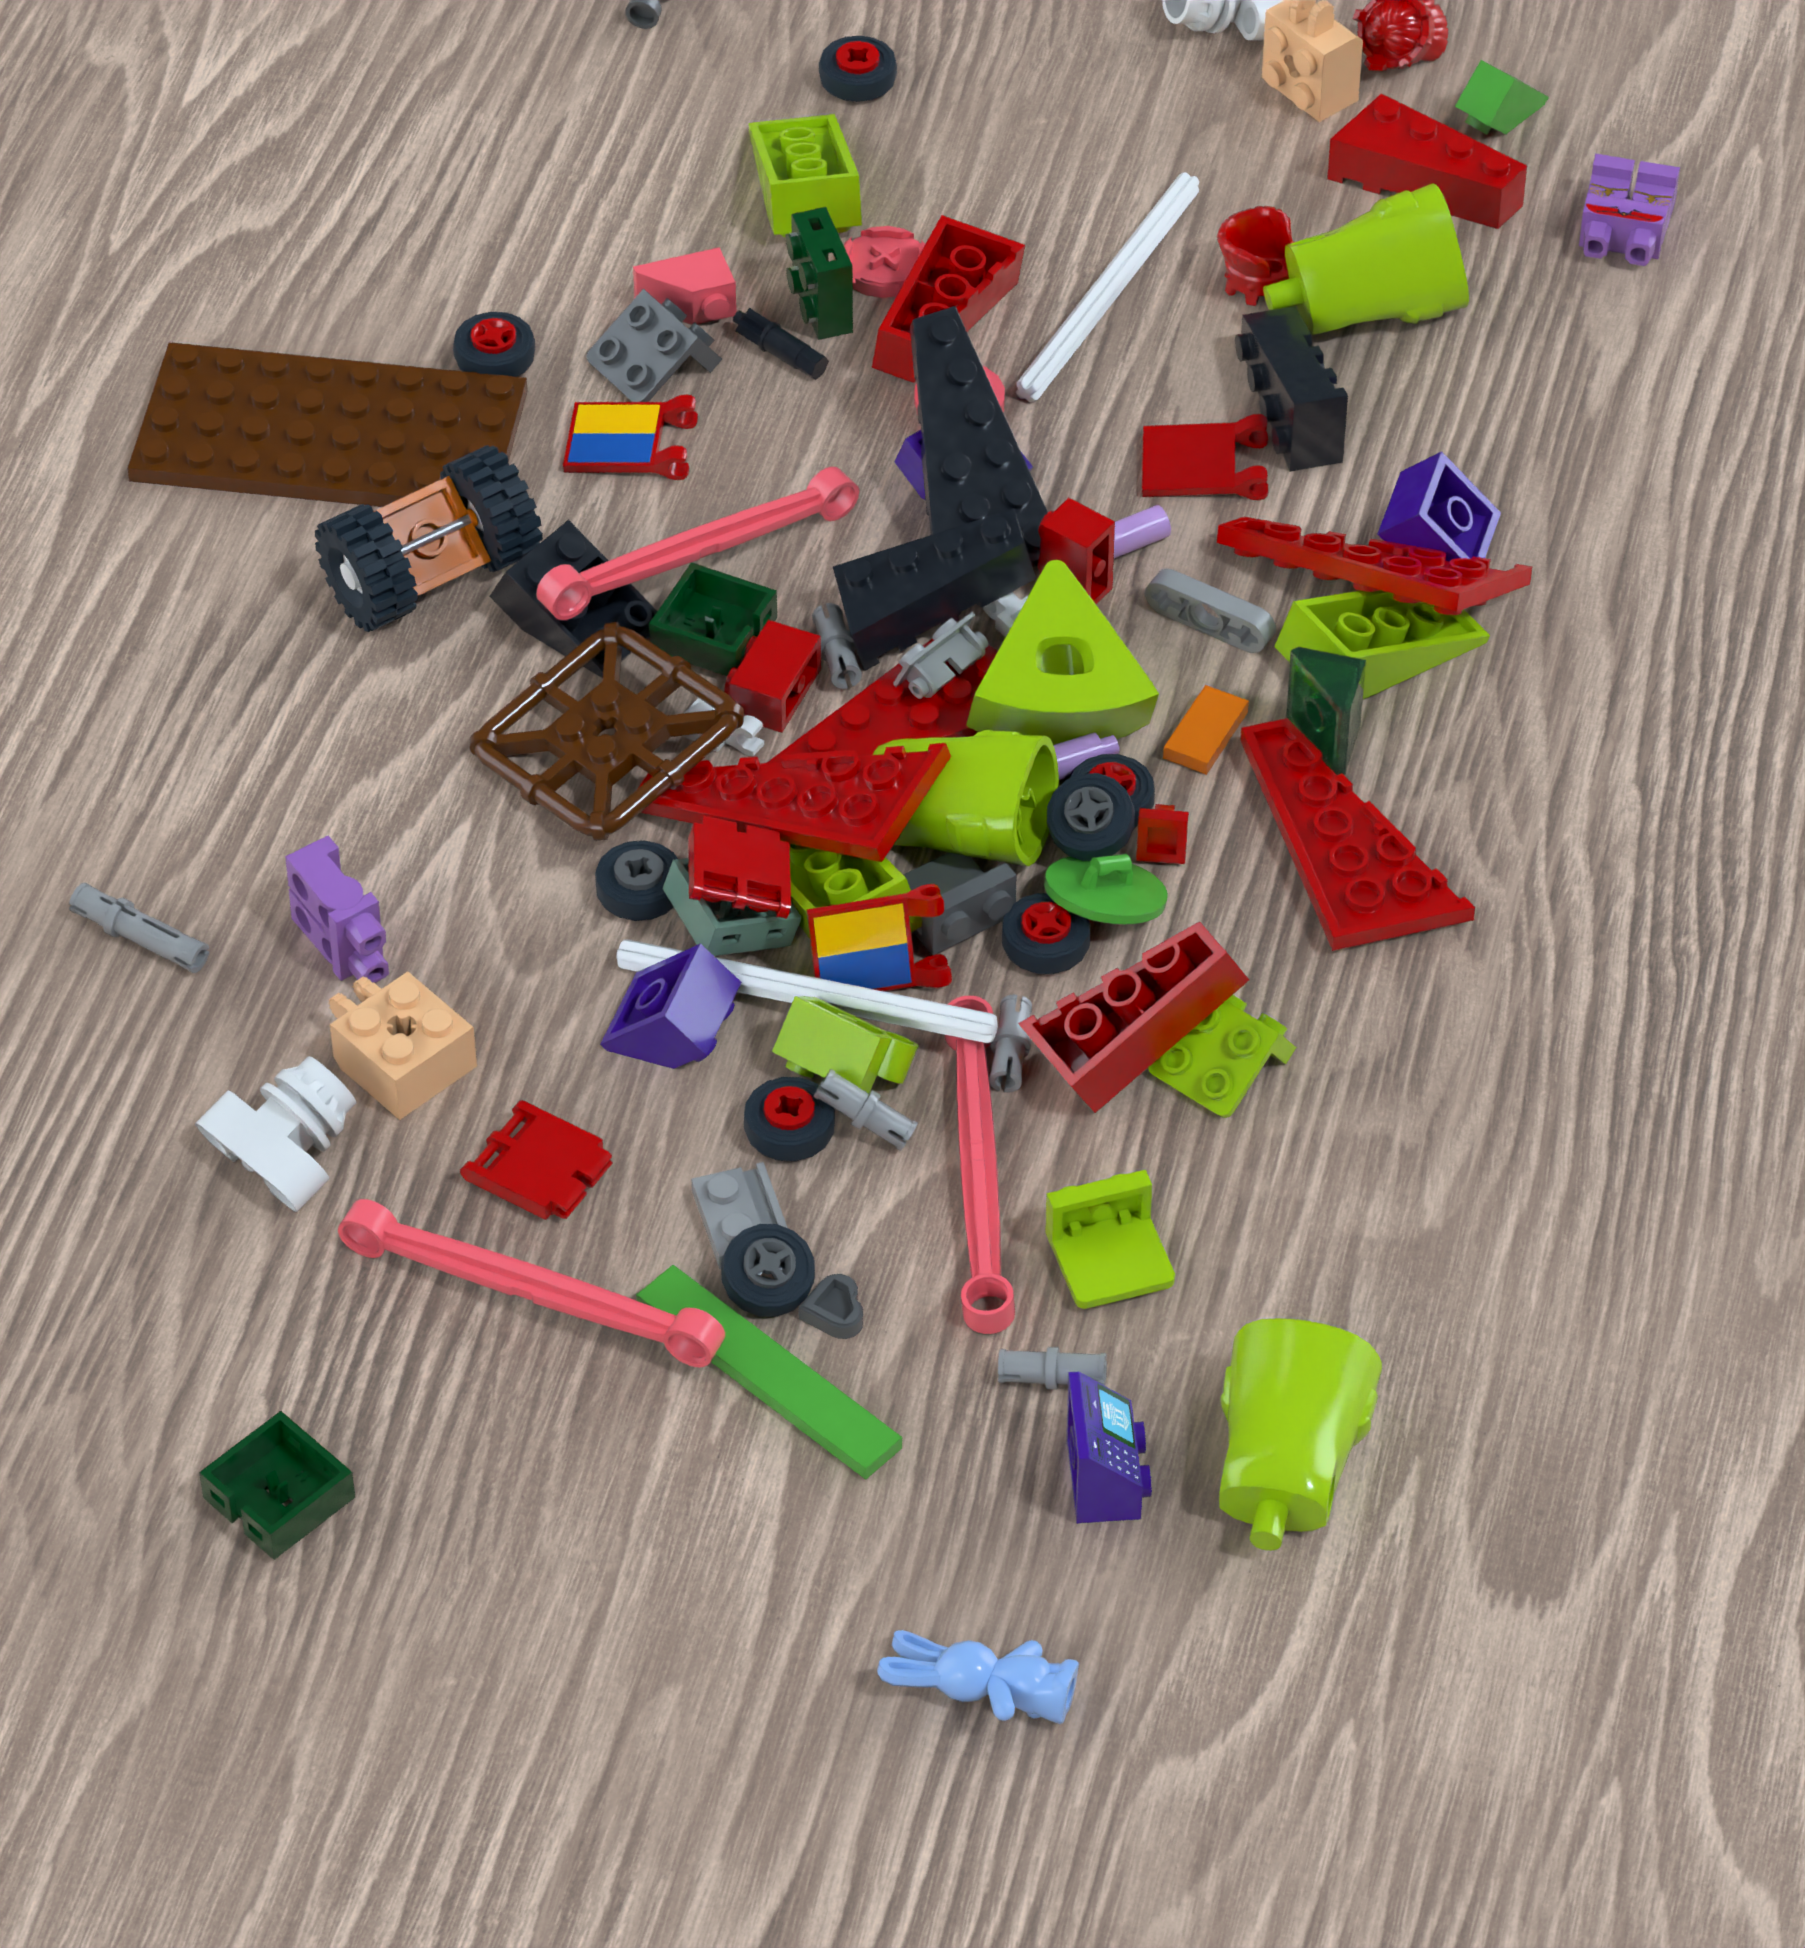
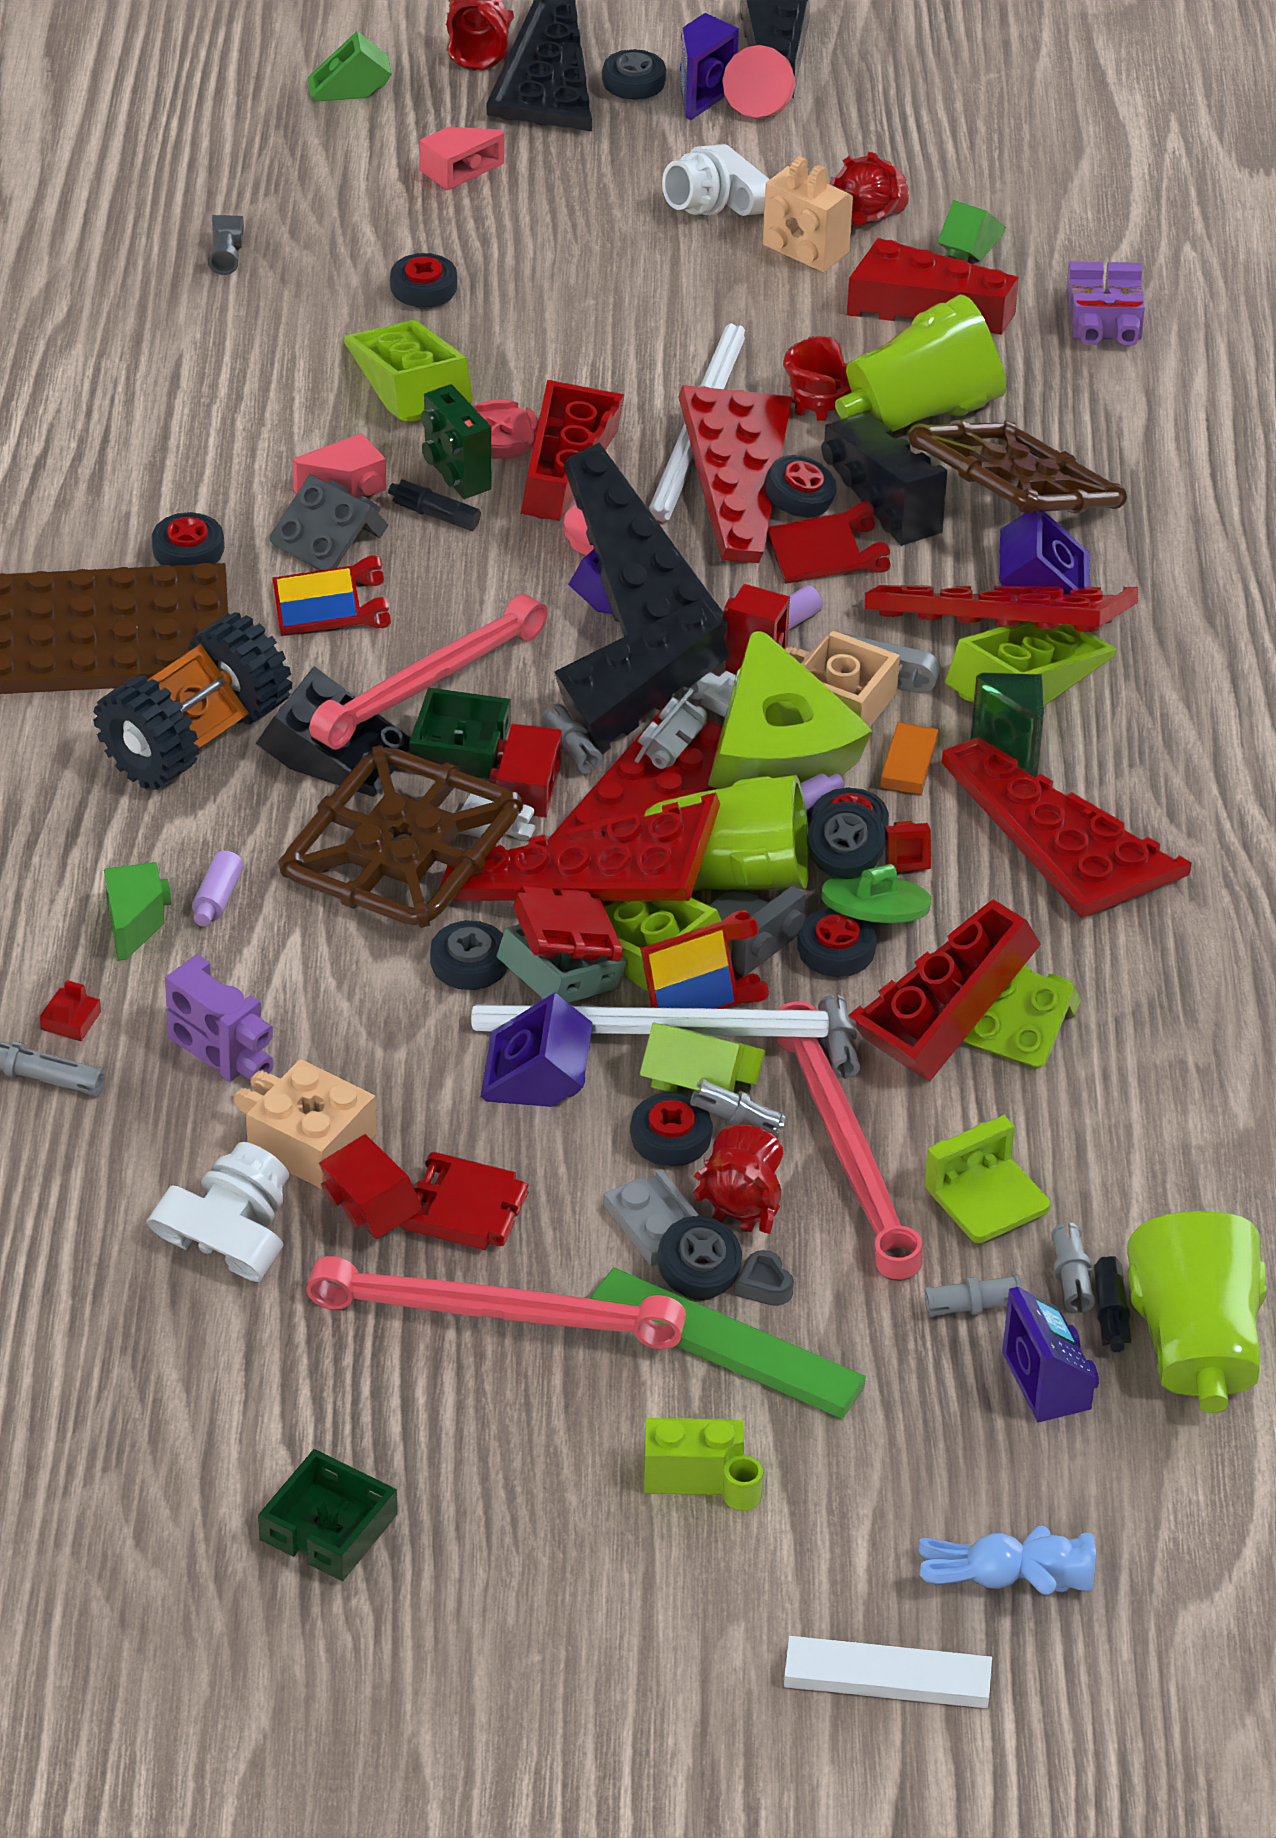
camera: 15 degrees left, 5 degrees down
none -> red tile [40,980,101,1041]
none -> bright green slope [104,862,171,961]
none -> lavender cylinder [192,851,244,927]
none -> red brick [319,1134,423,1239]
none -> lime hinge [644,1417,763,1511]
none -> wing [678,385,793,563]
none -> red hair [693,1125,784,1234]
none -> black wheel [764,455,836,518]
none -> light nougat hinge [784,630,900,727]
none -> white tile [784,1636,992,1709]
none -> reddish brown plate [908,420,1127,514]
none -> light grey pin [1051,1223,1095,1313]
none -> black piece [1094,1256,1131,1352]

